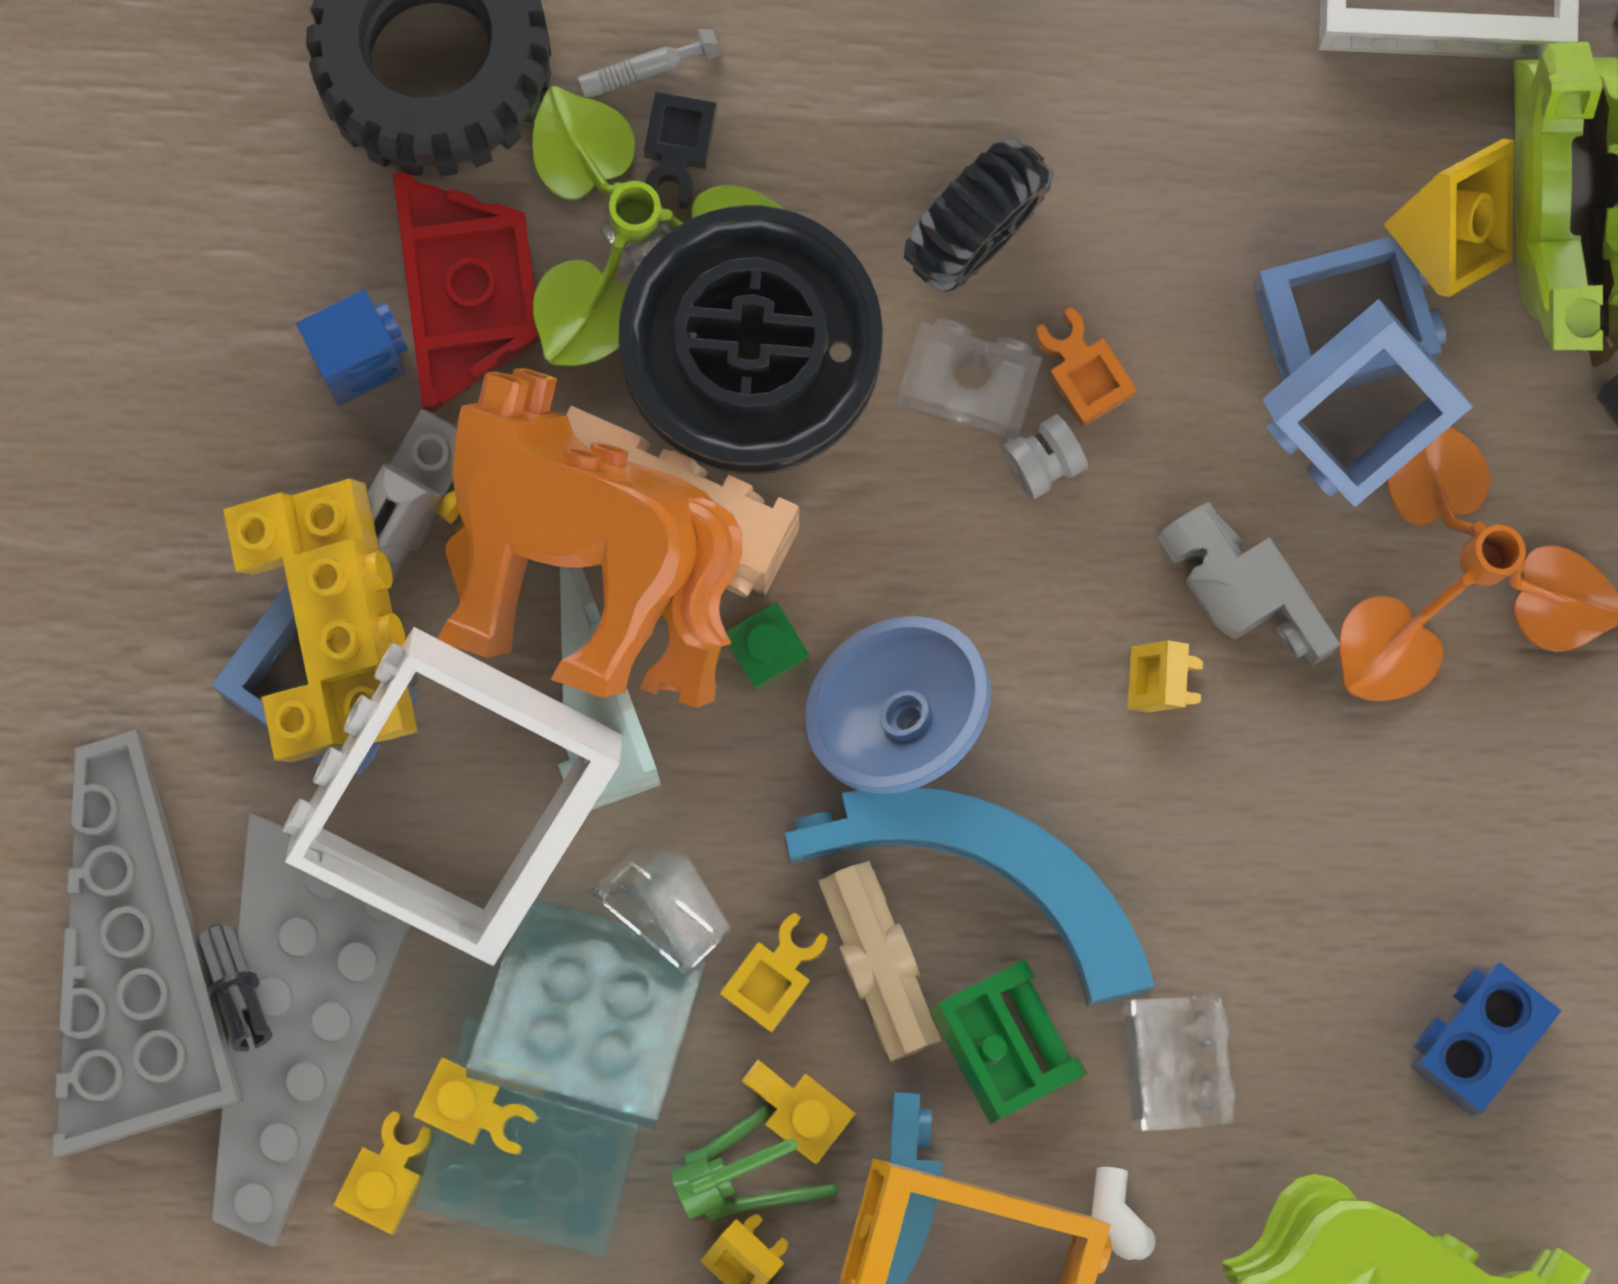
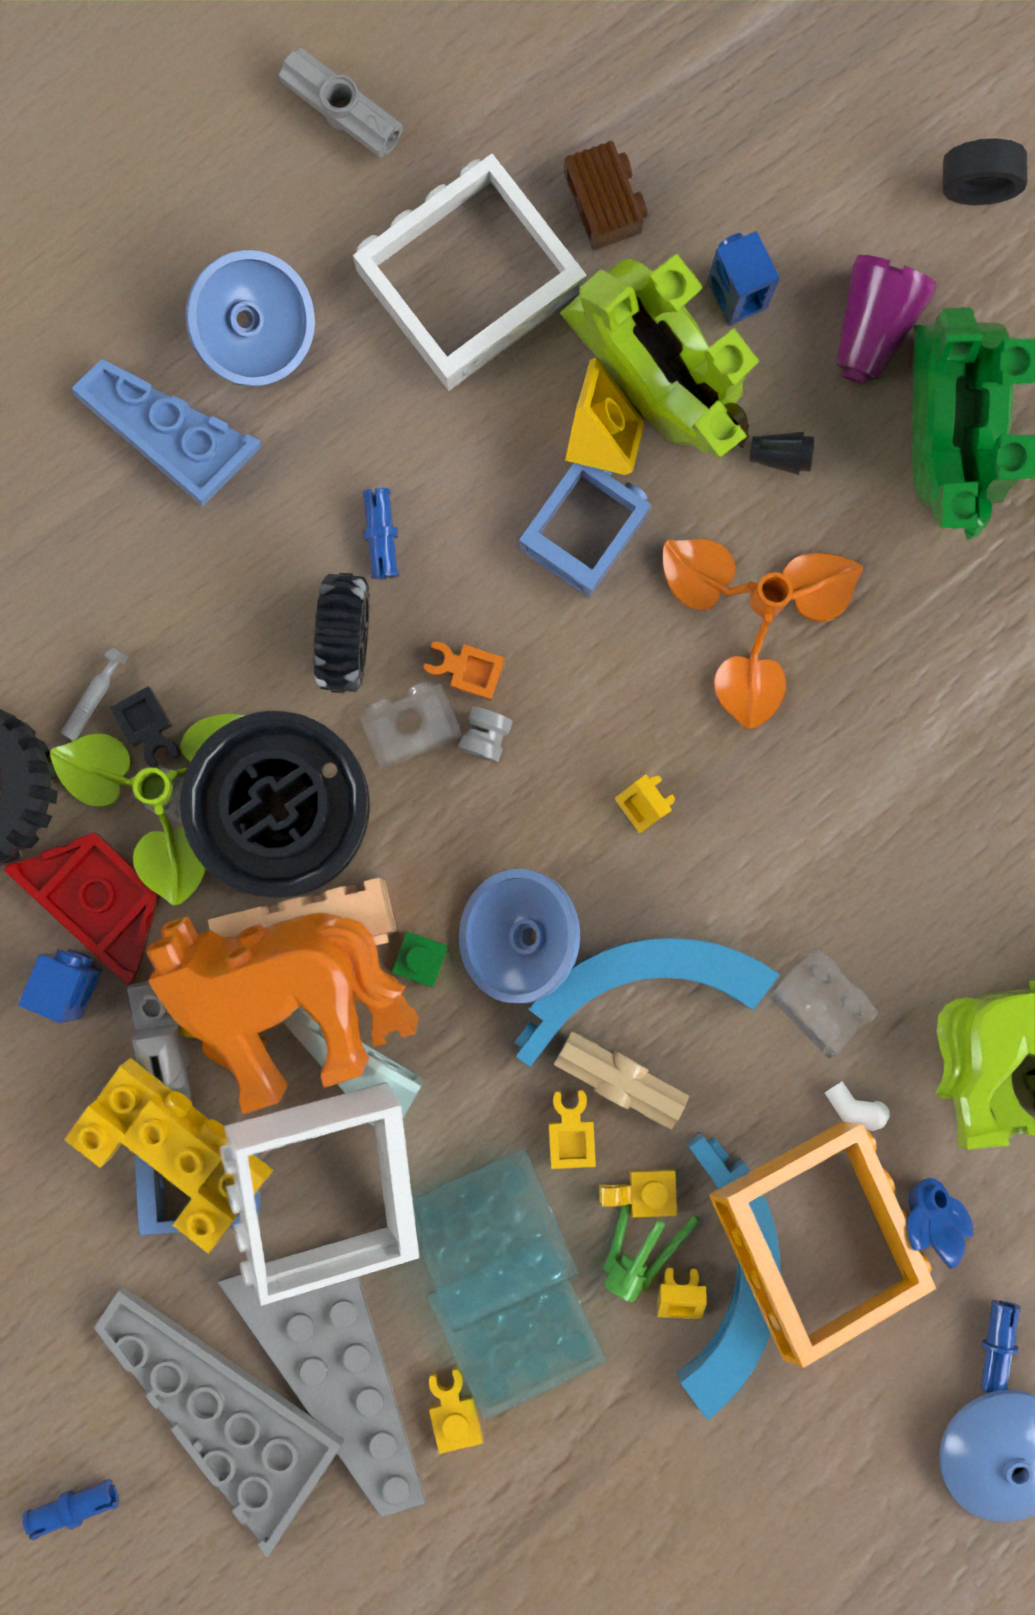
camera: 40 degrees left, 5 degrees up
black axle [197,923,273,1052] -> none
yellow plate [413,1057,538,1155] -> none
clear slope [591,848,730,975] -> none
green plate [929,959,1087,1125] -> none
light grey plate [1157,502,1340,667] -> none
medium blue window [1262,299,1472,507] -> none
blue brick [1411,962,1561,1116] -> none
none -> blue pin [362,488,399,579]

